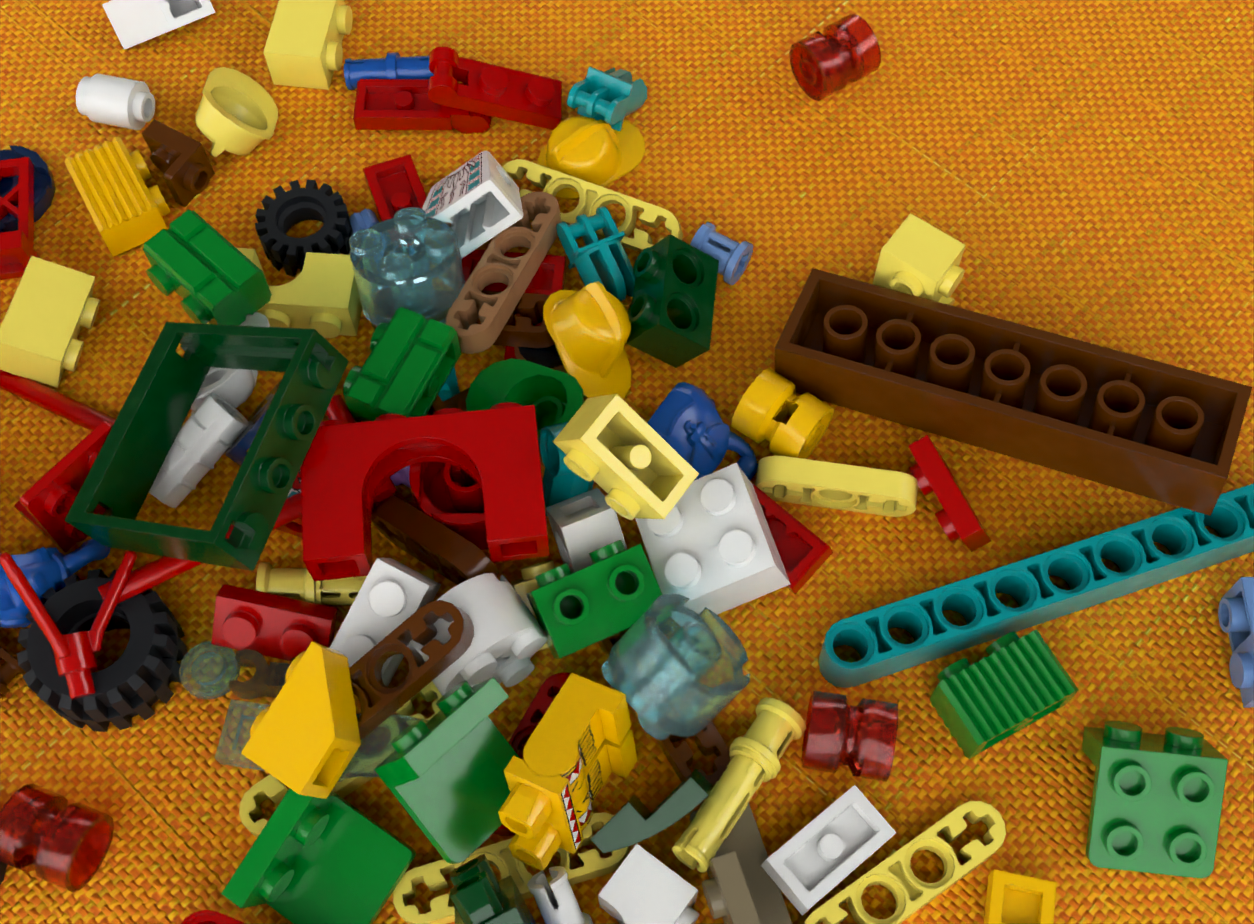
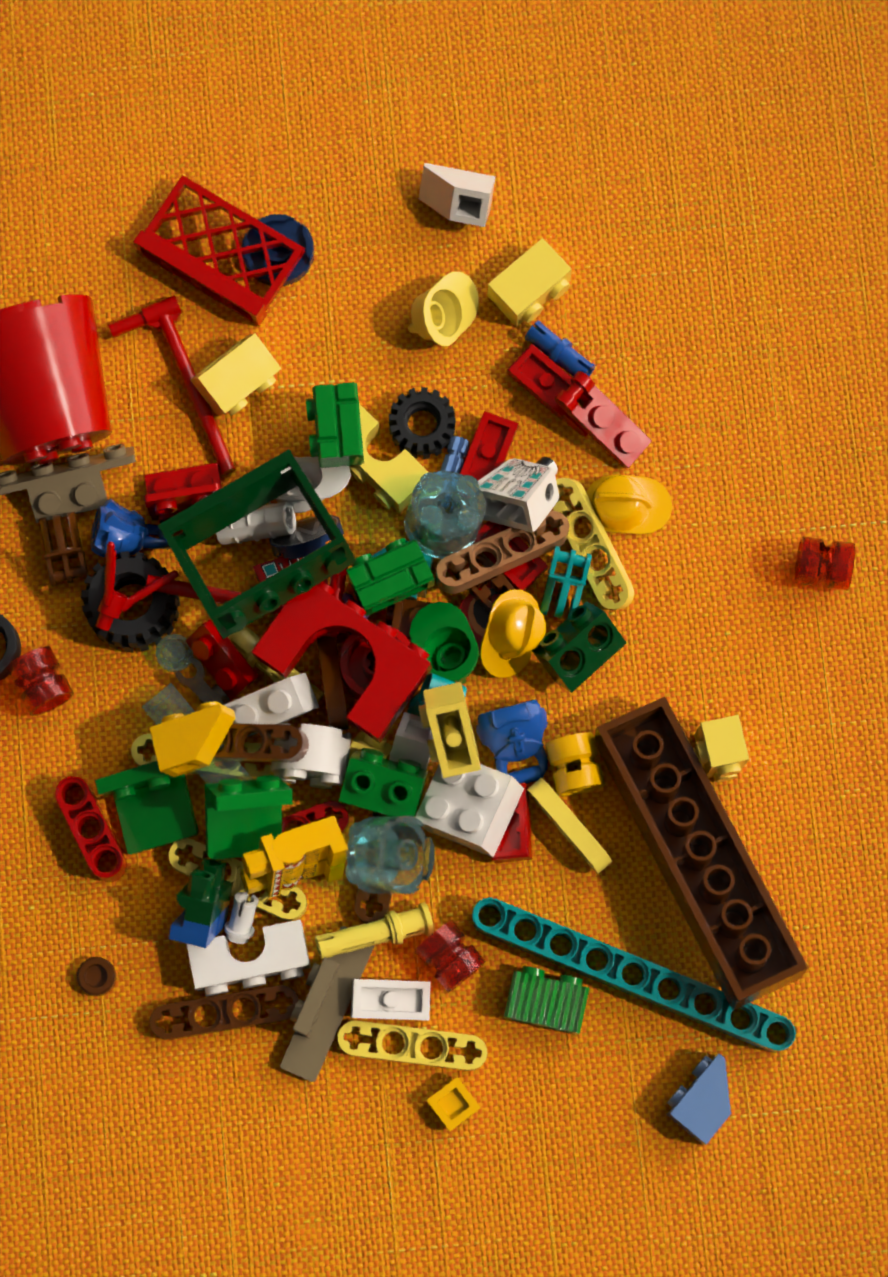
camera: 40 degrees right, 15 degrees up
yellow brick [64,137,170,257] -> none
white brick [76,73,155,130] -> none
reddish brown bracket [142,119,215,207] -> none
teal arm [567,66,647,131] -> none
dark green slope [591,769,713,853] -> none
medium blue bush [690,222,753,285] -> none
red plate [908,435,991,552] -> none
green bracket [1082,721,1228,878] -> none

